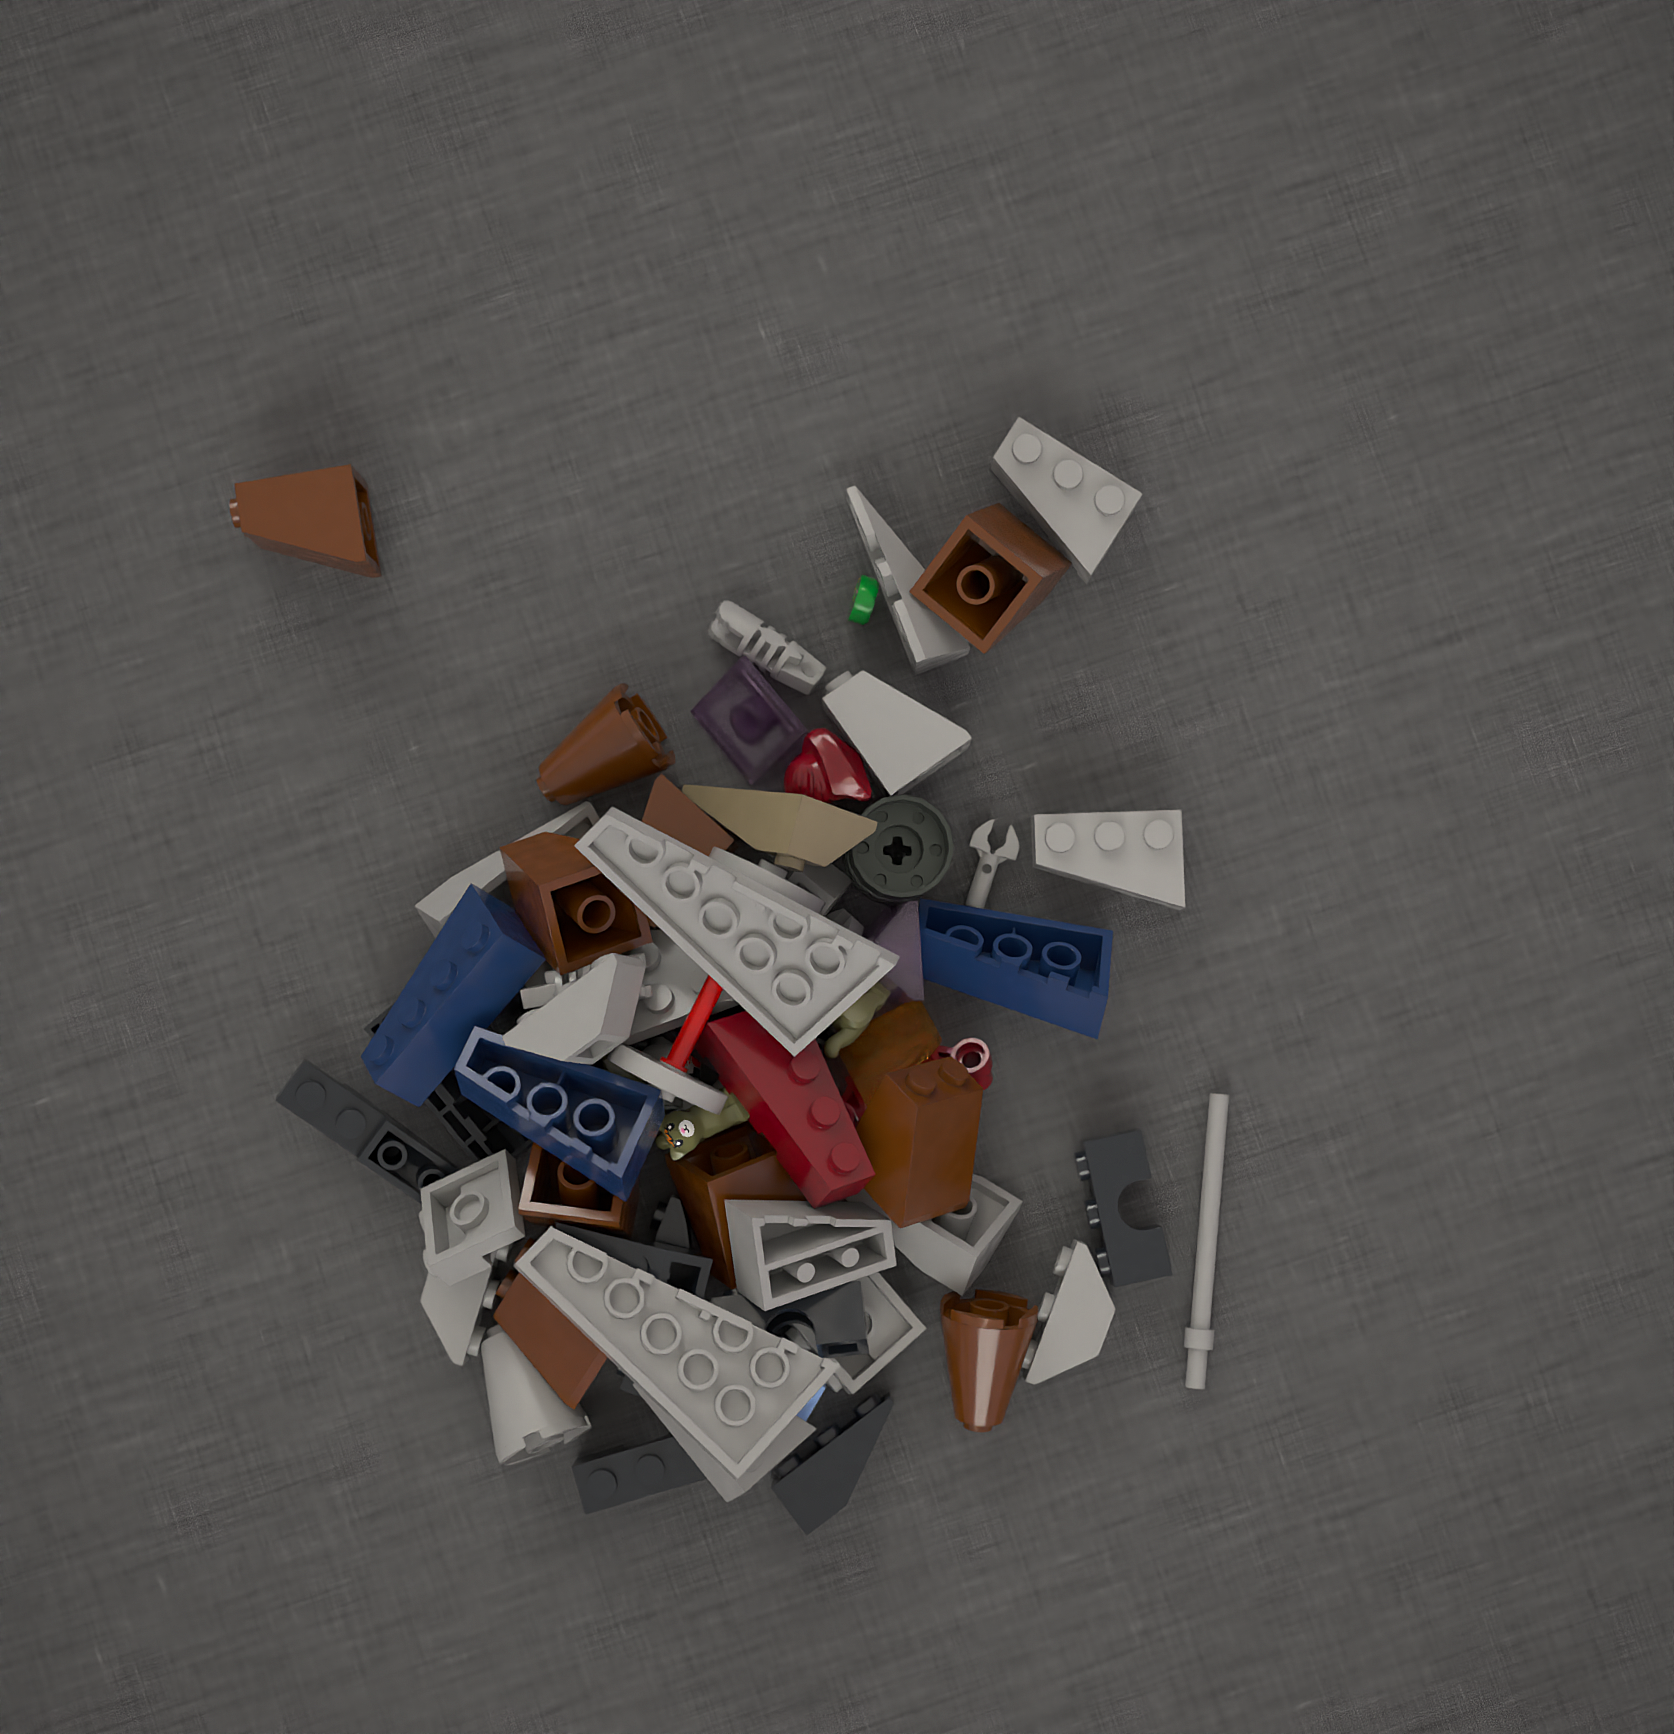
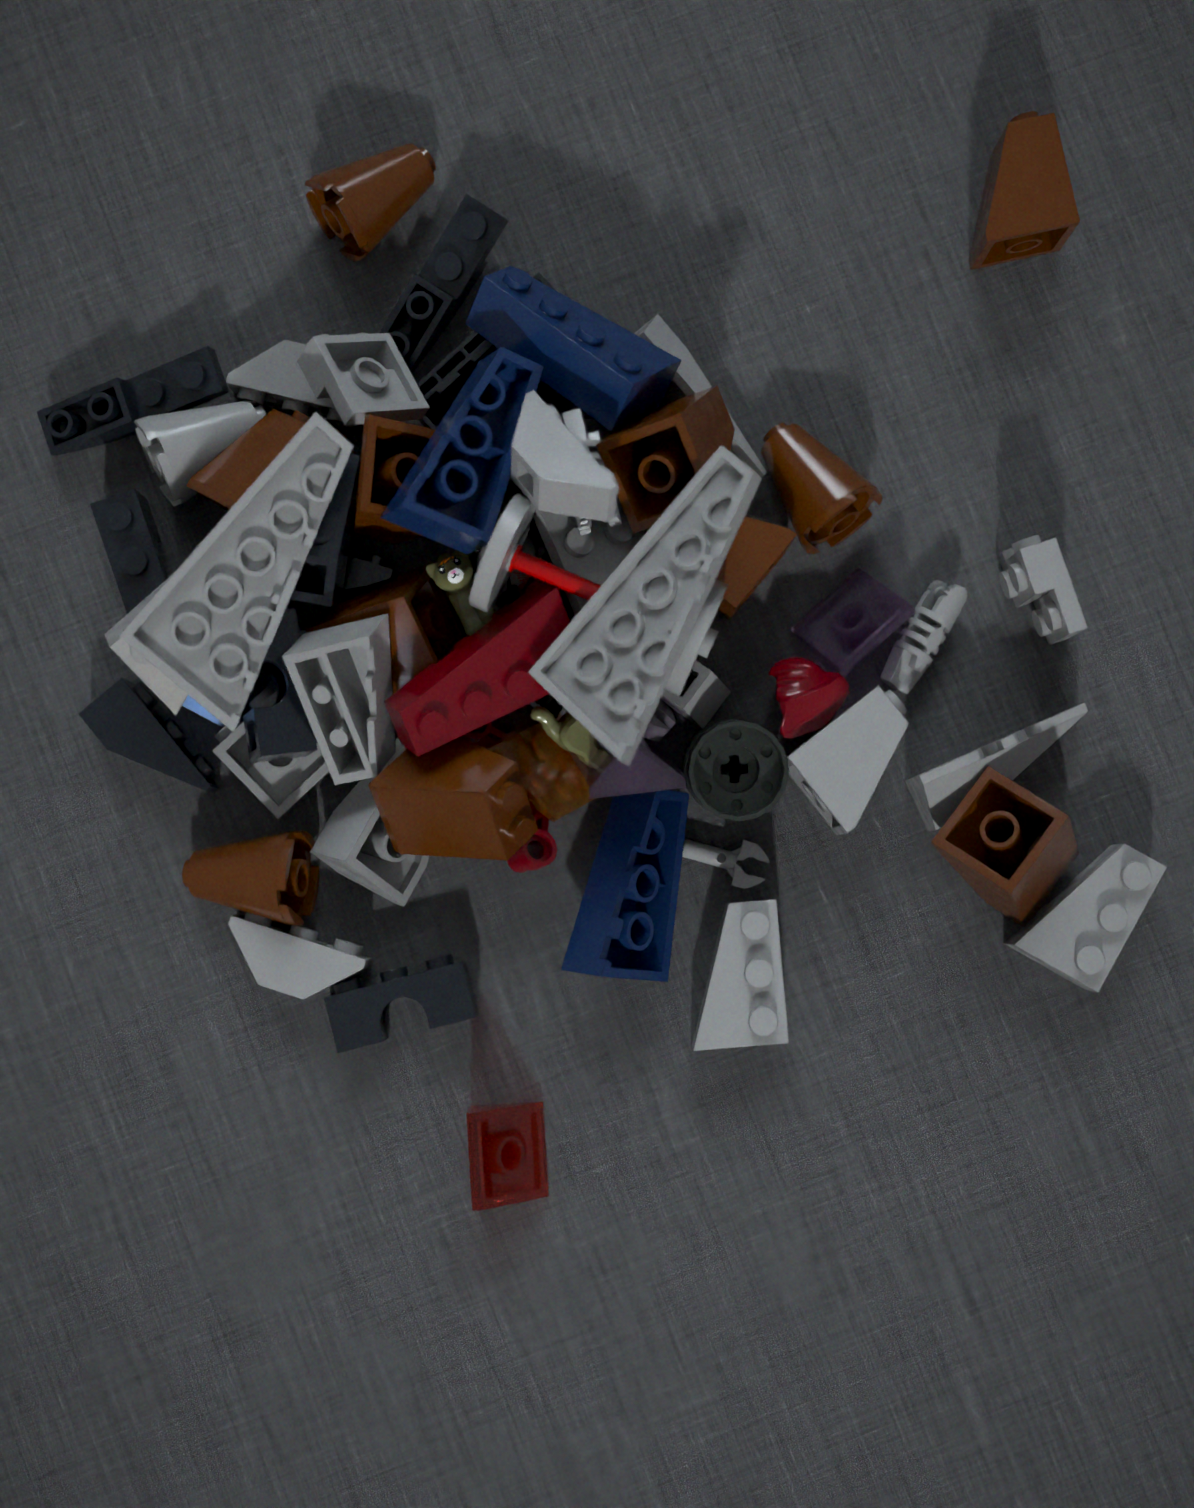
camera: 85 degrees right, 0 degrees up
dark tan wedge [682,784,878,872] -> none
green tile [847,574,879,626] -> none
light grey bar [1184,1093,1229,1389] -> none
none -> black slope [37,346,229,456]
none -> reddish brown cone [305,143,436,262]
none -> clear red slope [466,1101,549,1211]
none -> light grey plate [999,535,1088,645]

